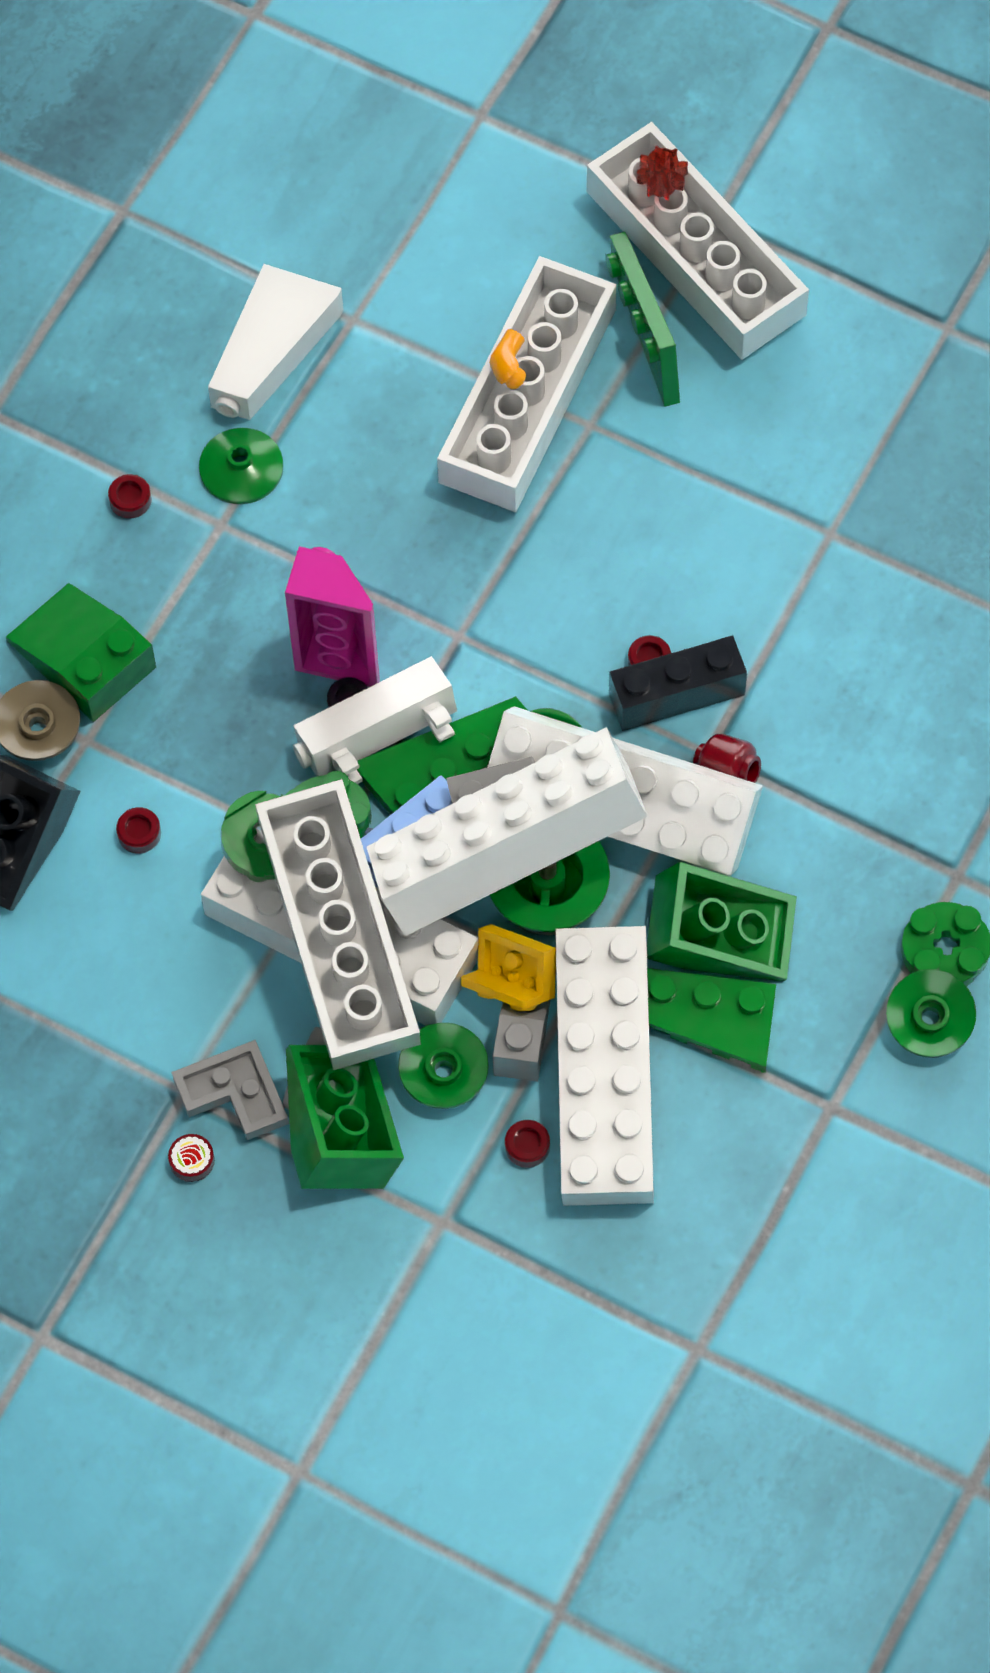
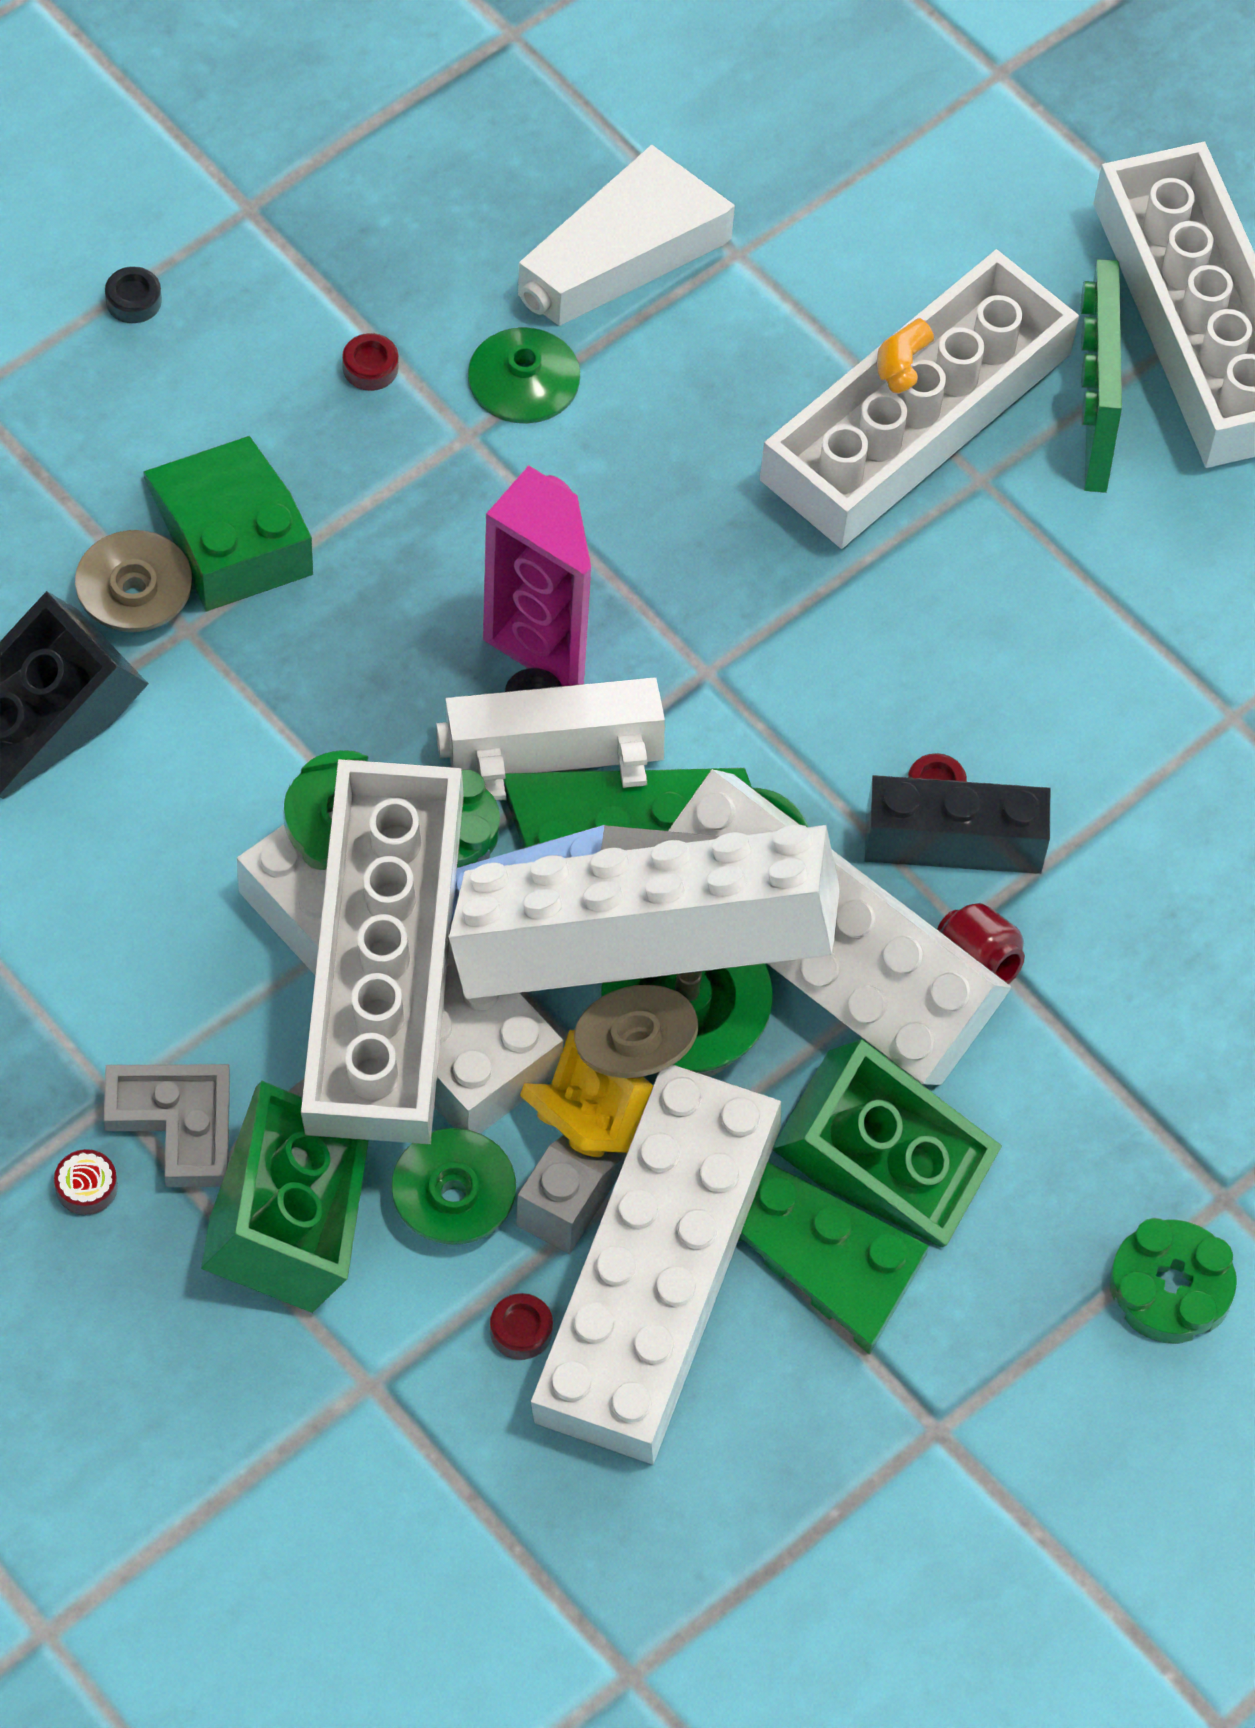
camera: 15 degrees right, 5 degrees down
dark red tile [116,807,161,853] -> none
clear red gear [636,145,688,200] -> none
green dish [886,969,976,1058] -> none
none -> dark tan dish [574,985,698,1078]

